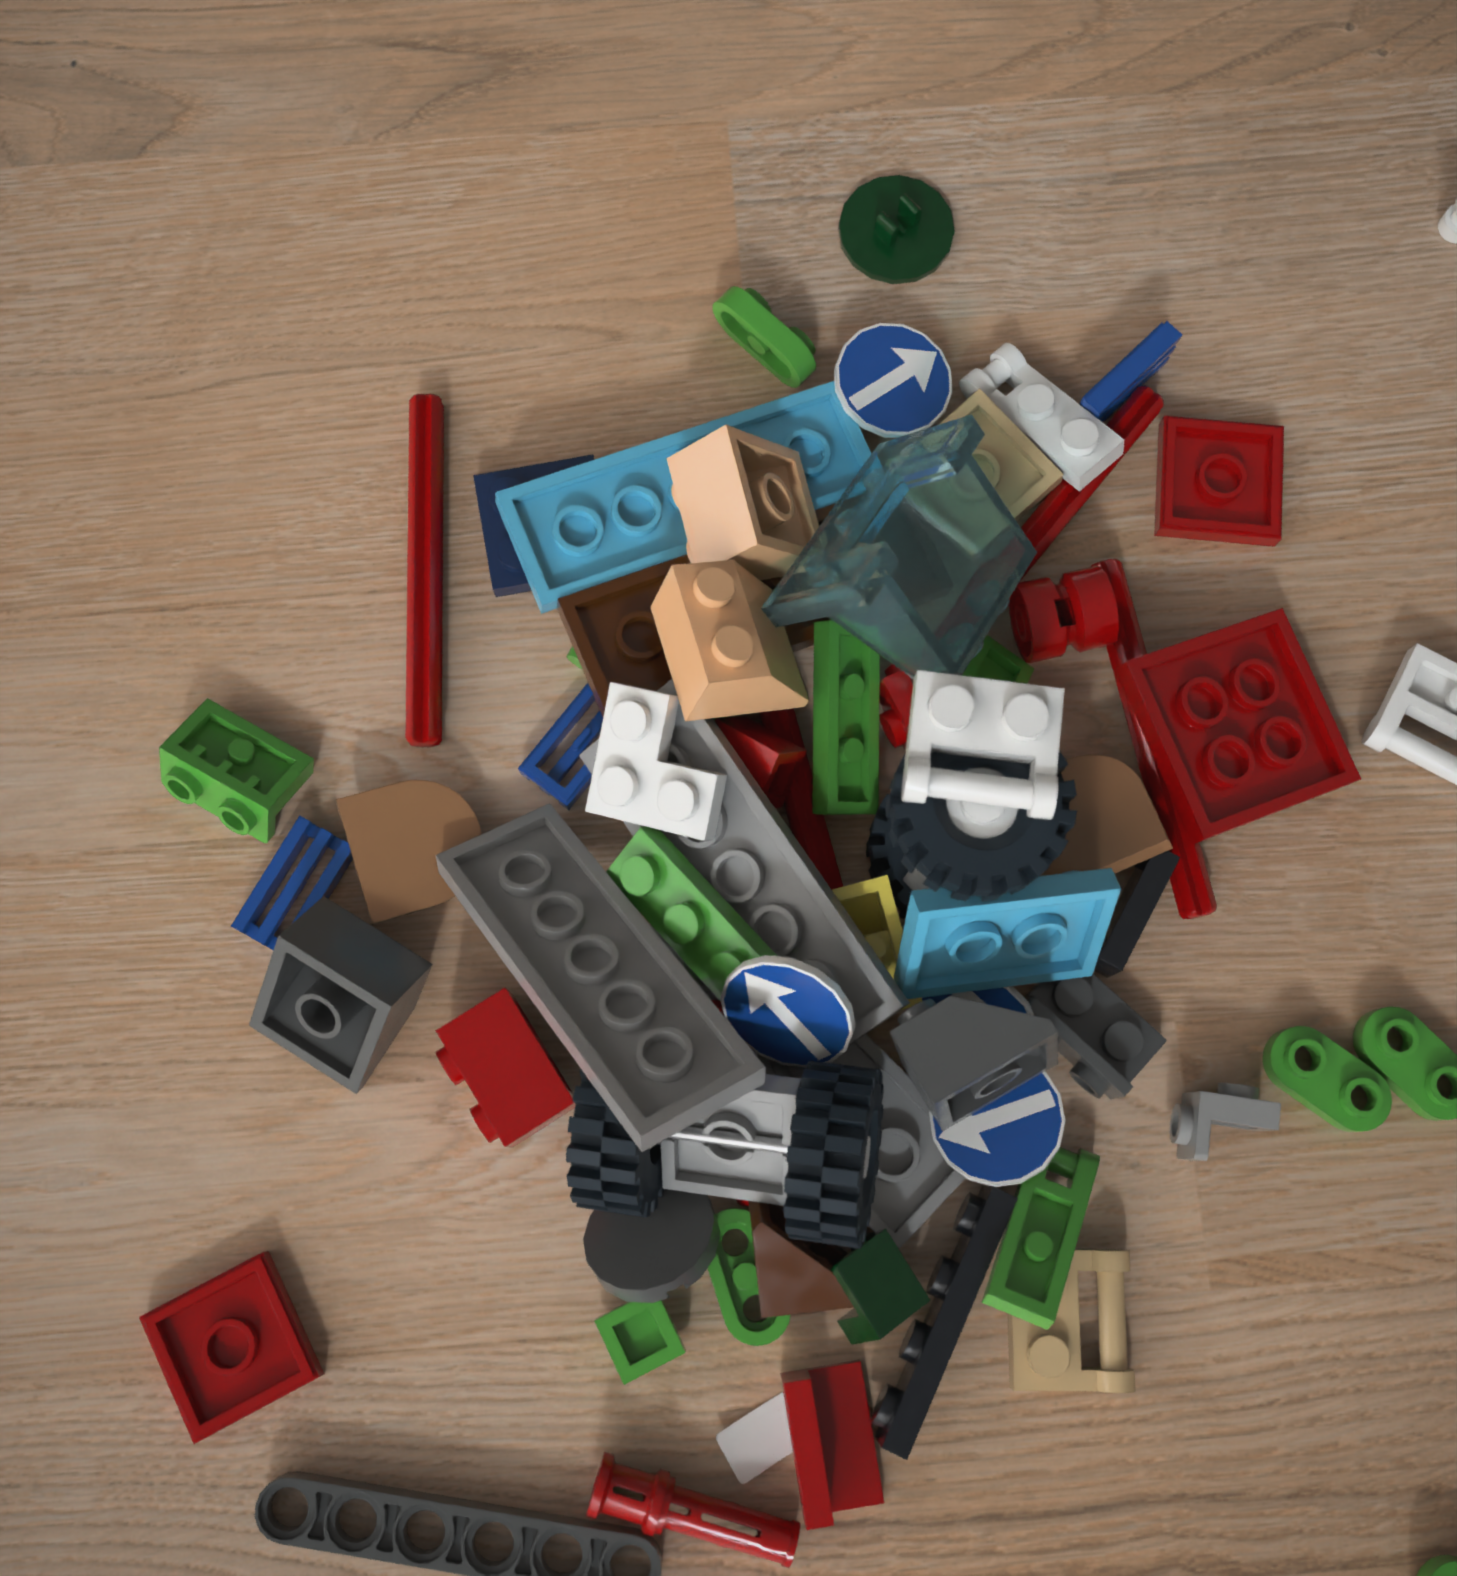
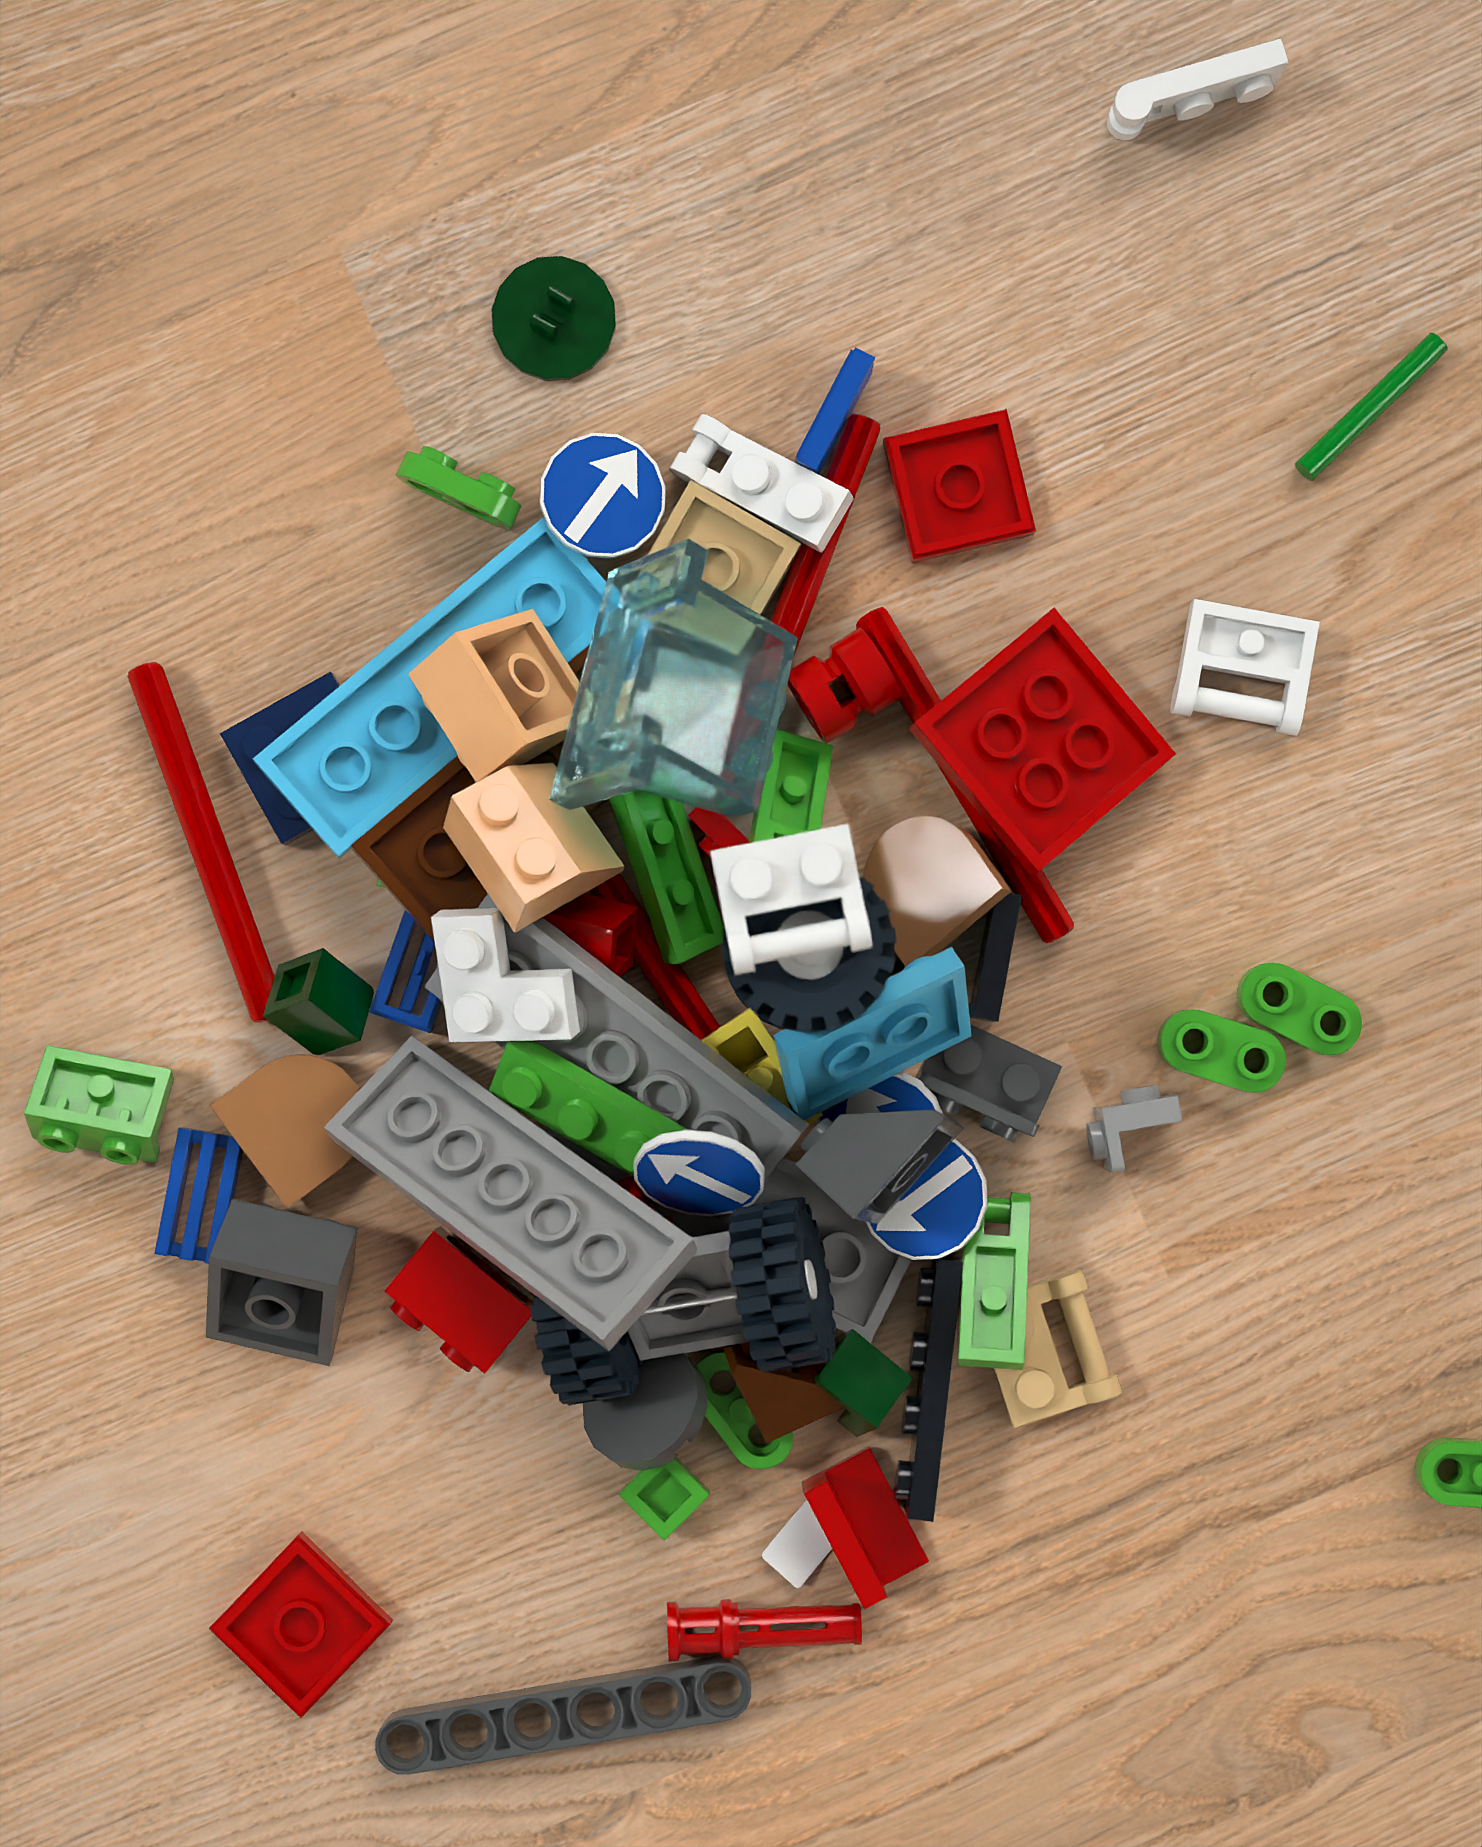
camera: 15 degrees left, 10 degrees up
none -> dark green panel [263,948,374,1055]

